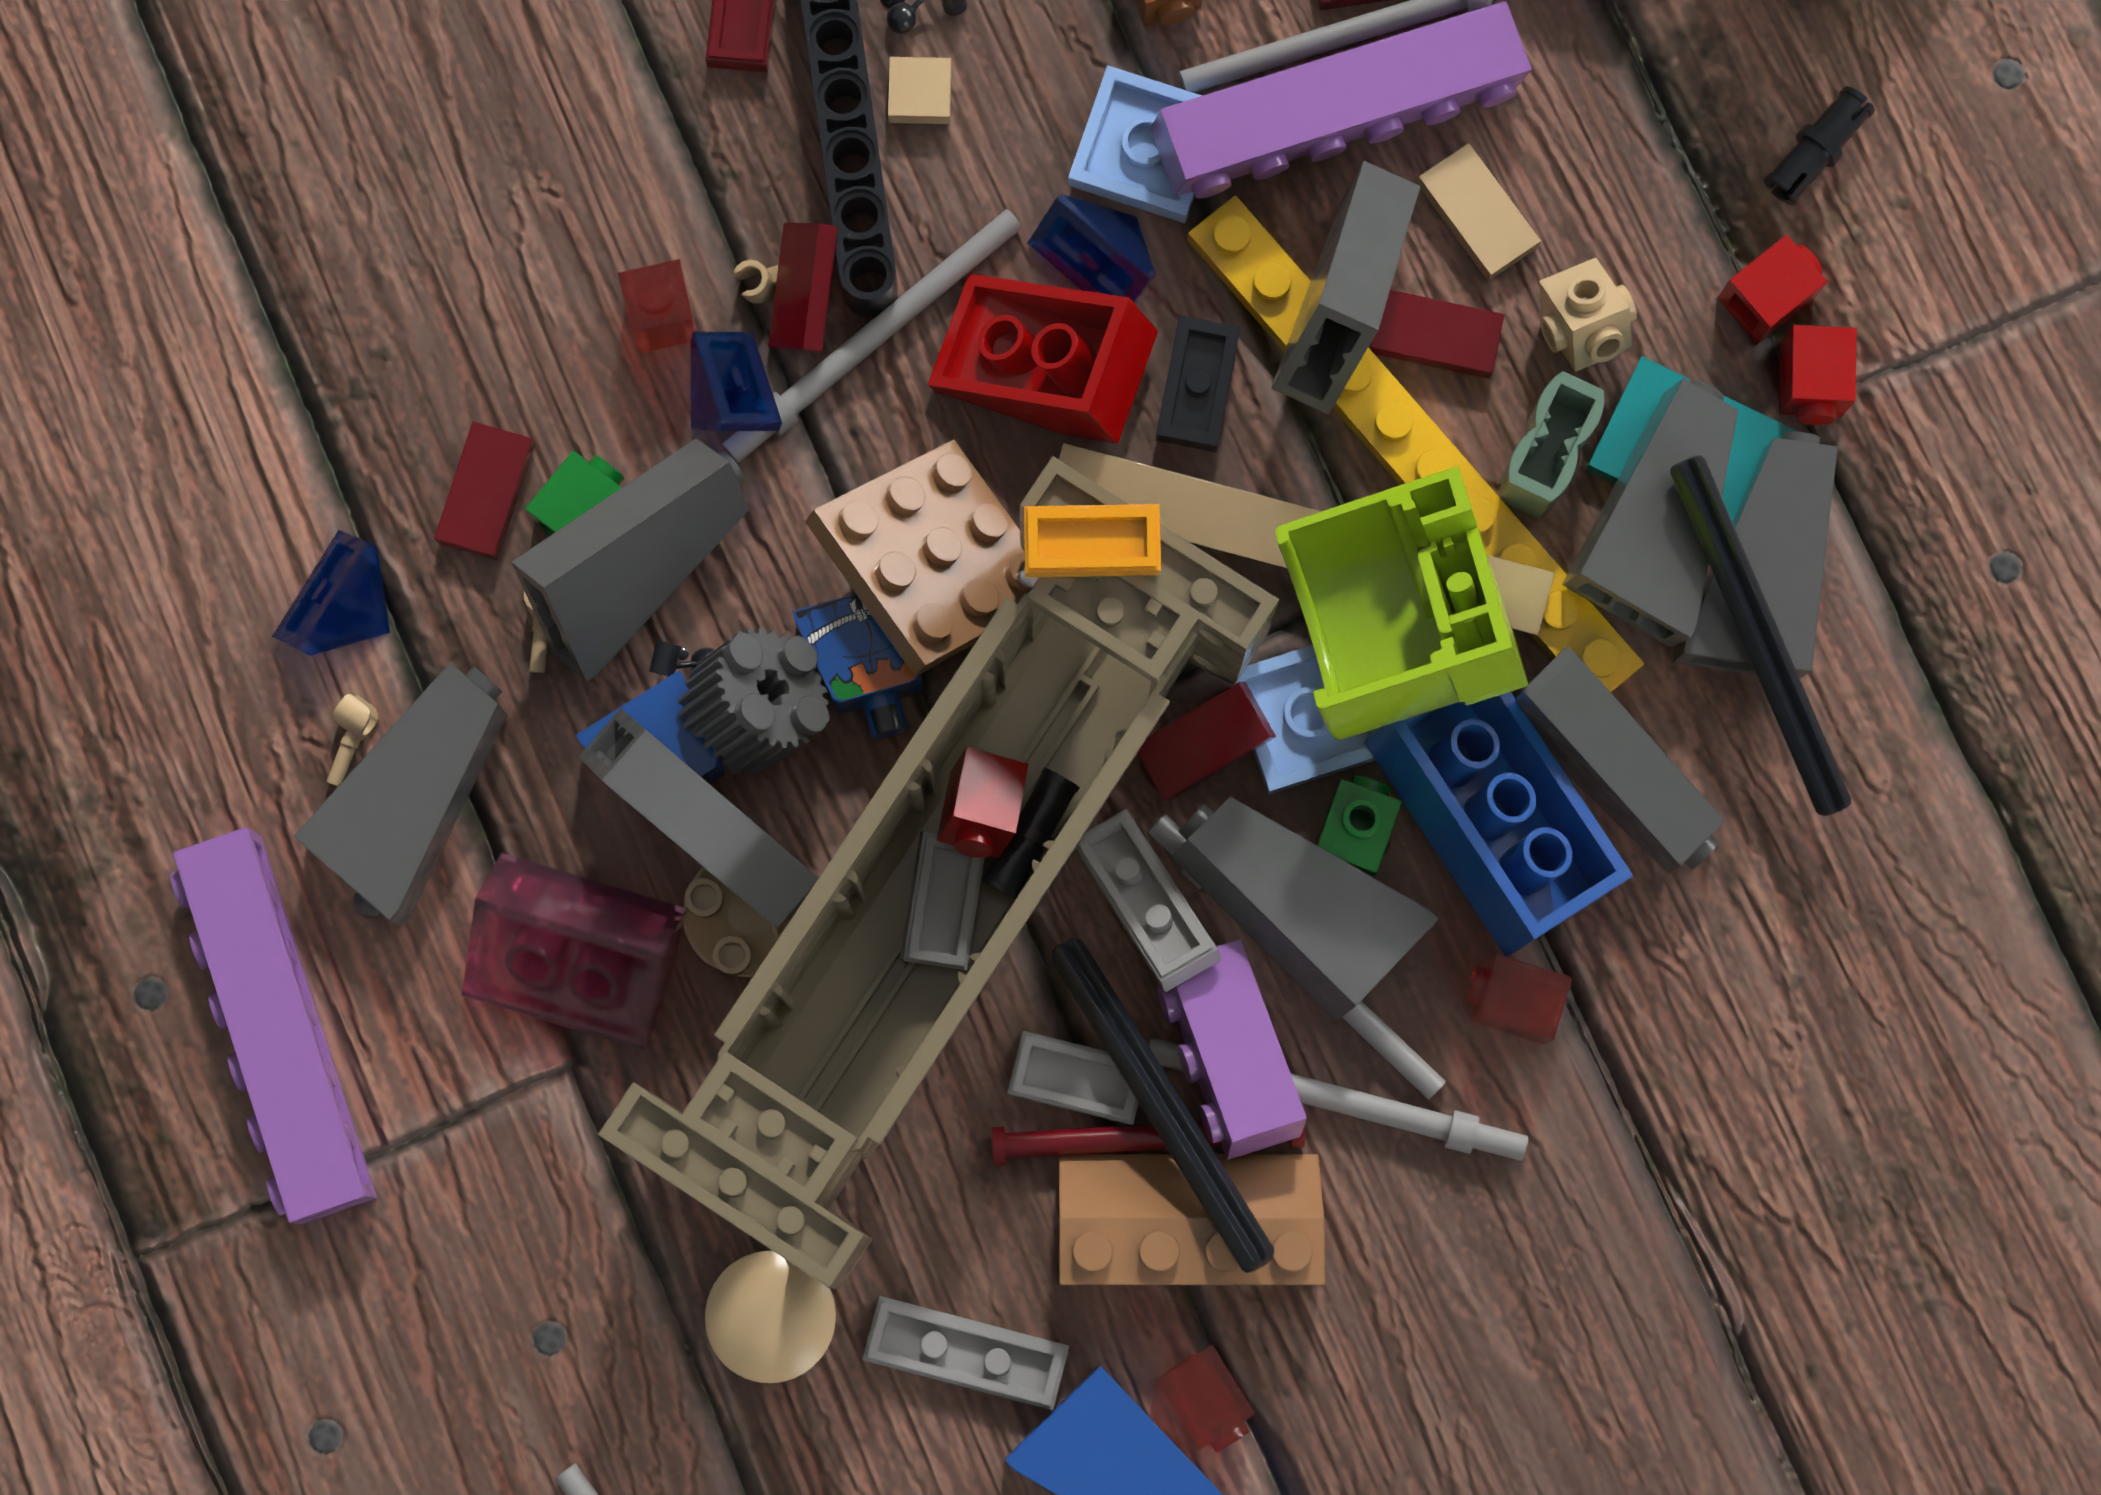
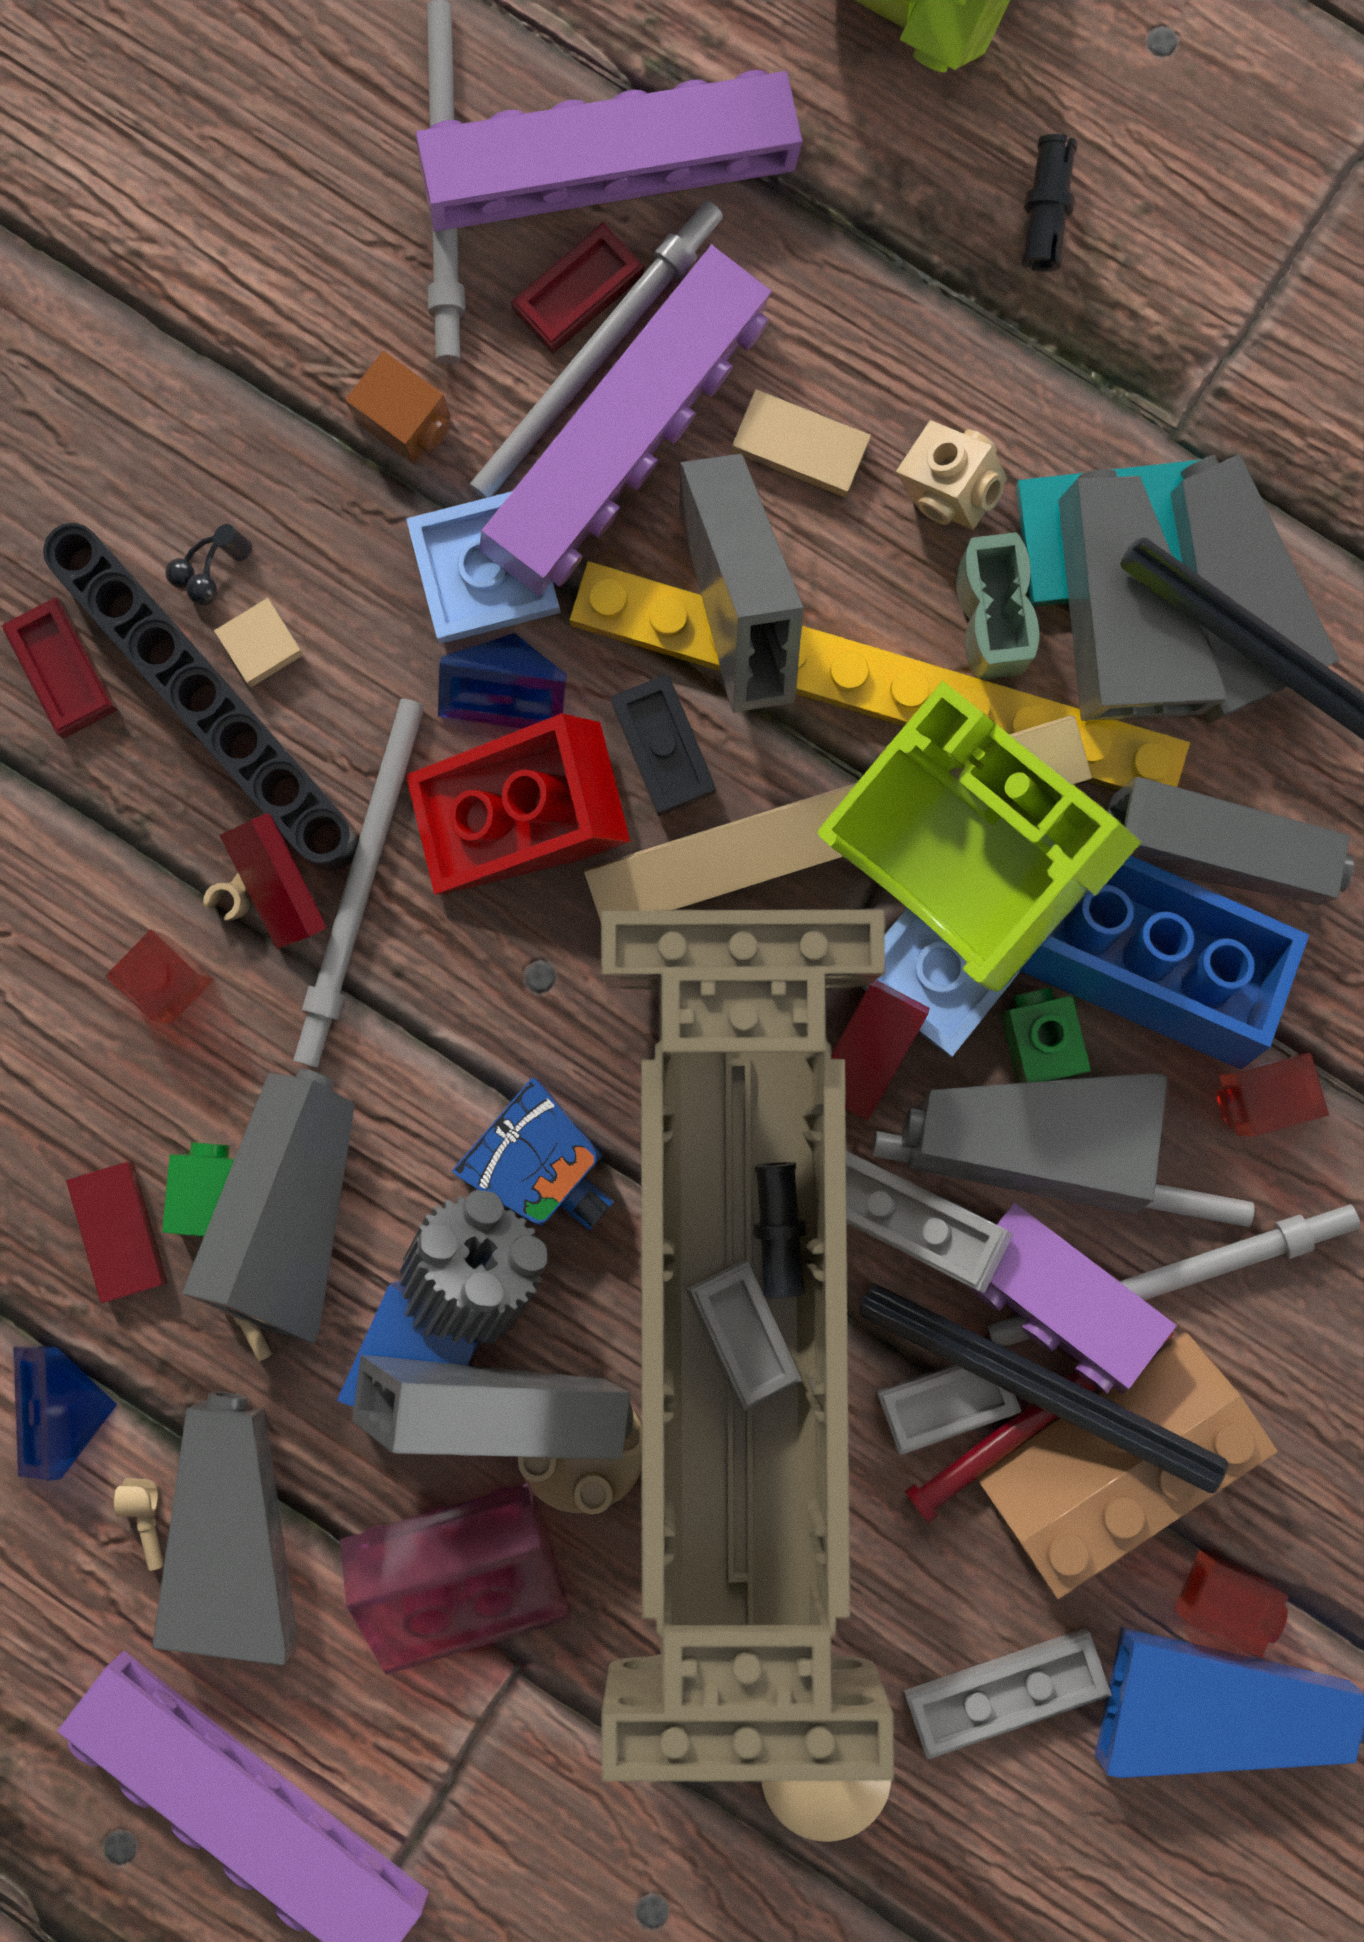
camera: 30 degrees left, 5 degrees up
black piece [649,640,715,676] -> none
clear blue slope [690,331,782,431] -> none
plate [805,440,1040,677] -> none
brick [936,746,1029,858] -> none
light orange tile [1024,504,1161,578] -> none
dark red tile [1369,290,1505,379] -> none
red brick [1717,234,1828,345] -> none
red brick [1779,325,1857,425] -> none

